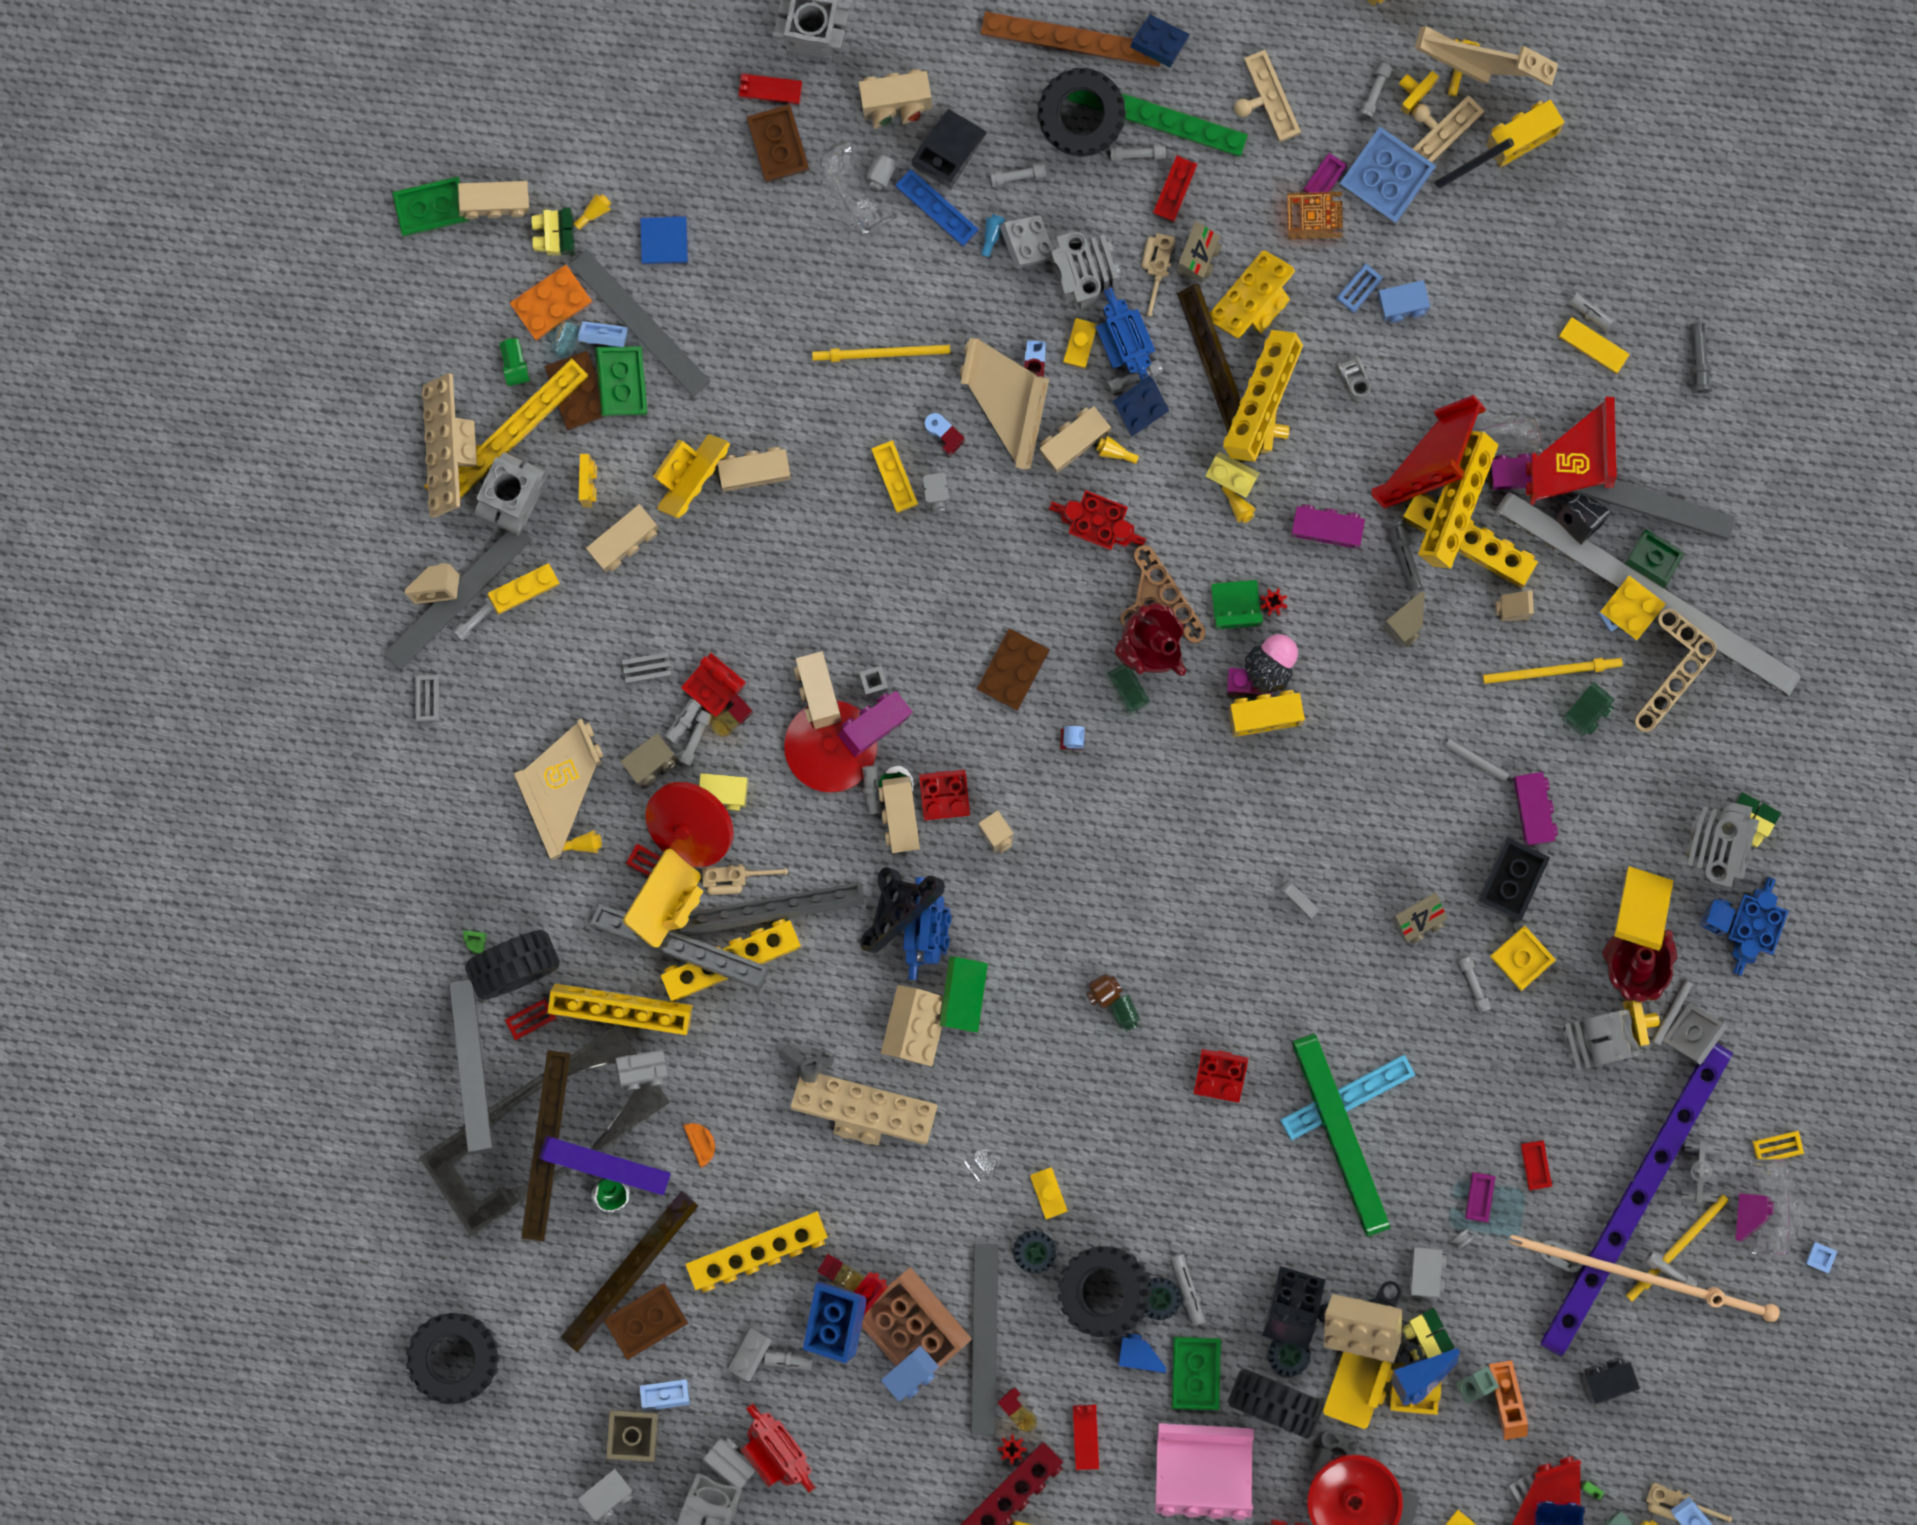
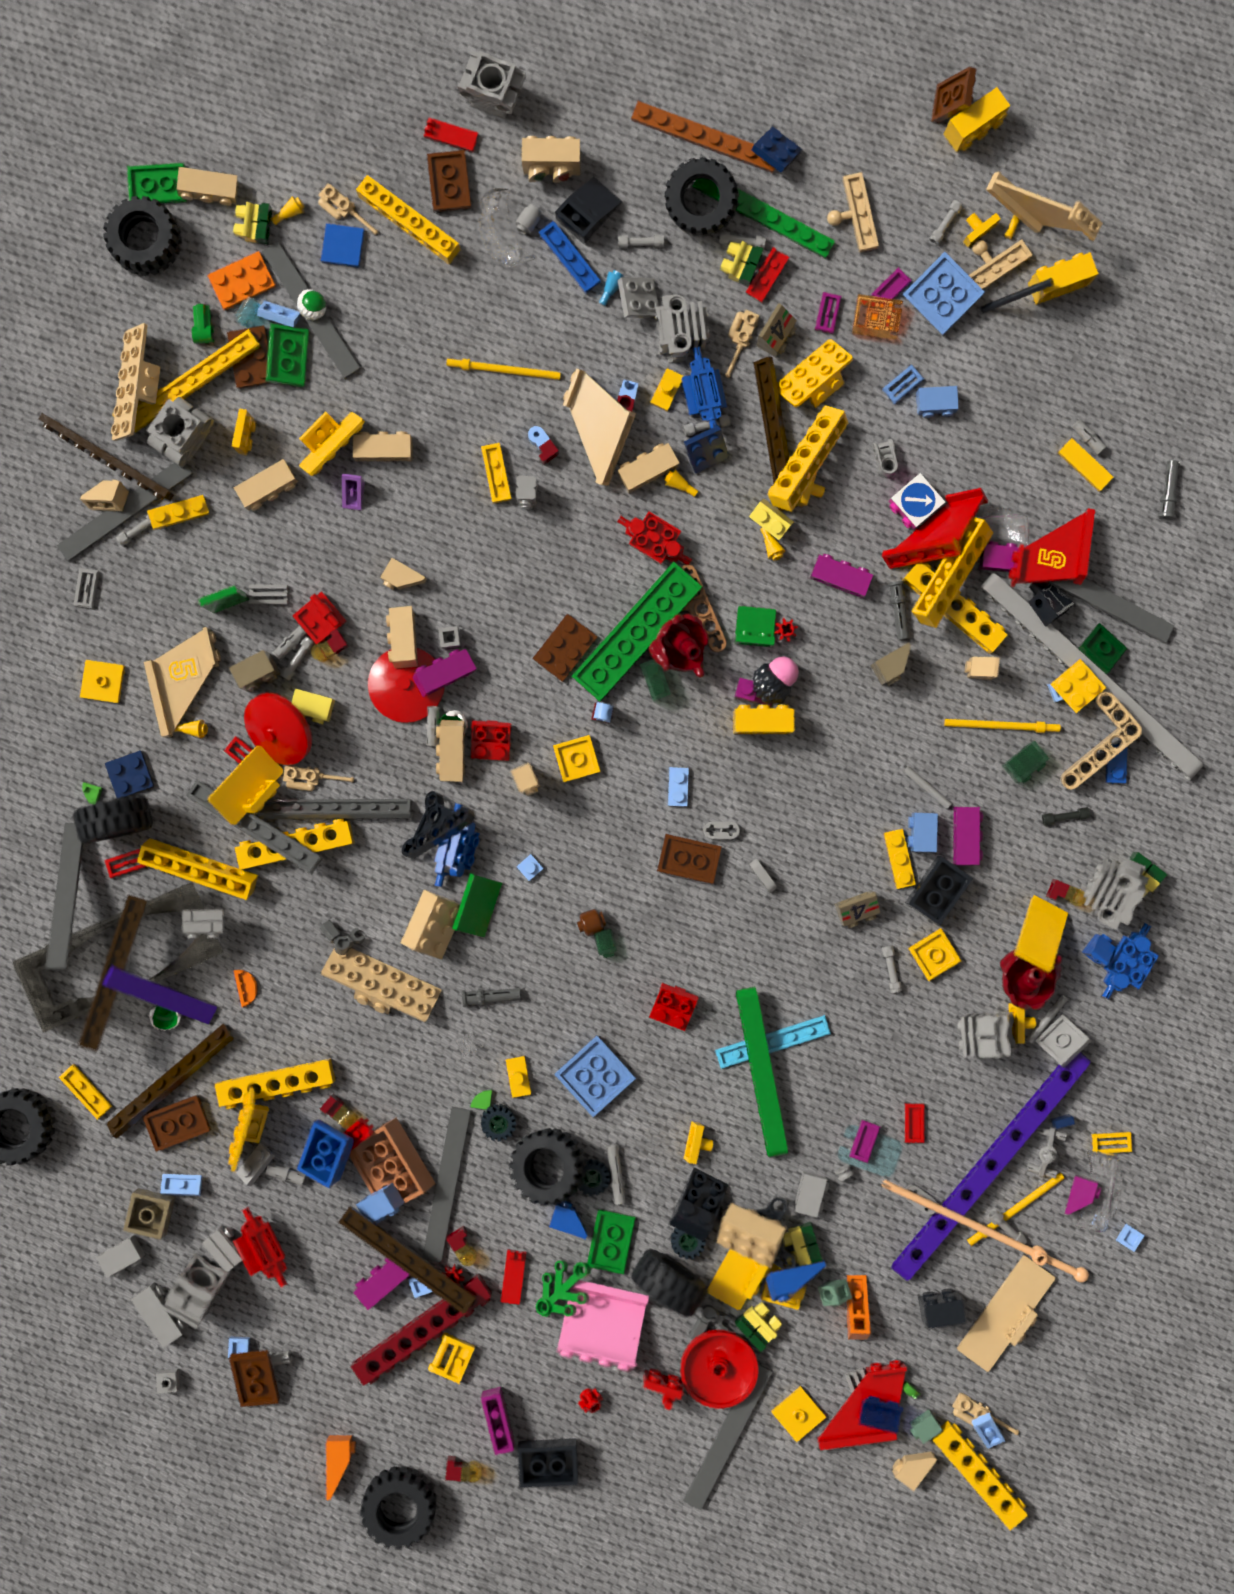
camera: 10 degrees right, 5 degrees up
none -> dark brown plate [38,413,174,501]
none -> yellow tile [59,1064,113,1120]
none -> yellow plate [80,660,125,703]
none -> black tyre [103,196,182,276]
none -> dark blue plate [105,750,154,798]
none -> green tile [199,586,249,613]
none -> yellow bracket [228,1088,269,1172]
none -> hair [297,289,326,320]
none -> tan piece [318,183,378,235]
none -> dark brown plate [338,1205,476,1314]
none -> medium lavender slope [342,474,365,510]
none -> magenta brick [353,1258,409,1310]
none -> yellow brick [356,175,461,265]
none -> tan slope [380,558,427,590]
none -> light blue plate [408,1277,433,1298]
none -> dark grey pin [462,988,521,1008]
none -> bright green tile [470,1090,492,1110]
none -> light blue plate [517,854,544,881]
none -> green plant [536,1260,591,1317]
none -> yellow plate [553,735,600,782]
none -> medium blue plate [554,1035,636,1117]
none -> green plate [572,562,703,702]
none -> reddish brown plate [657,834,722,884]
none -> light blue plate [668,767,689,806]
none -> yellow tile [684,1121,713,1164]
none -> light grey beam [703,822,740,839]
none -> hips [720,241,764,287]
none -> light yellow hips [735,1302,782,1352]
none -> magenta tile [815,292,842,334]
none -> yellow plate [883,829,916,889]
none -> piece [888,473,945,530]
none -> medium blue brick [908,813,938,852]
none -> tan bracket [957,1255,1055,1372]
none -> pearl dark grey bar [1042,807,1090,826]
none -> leg [1046,879,1086,906]
none -> dark blue tile [1051,1114,1075,1129]
none -> blue plate [1105,744,1128,783]

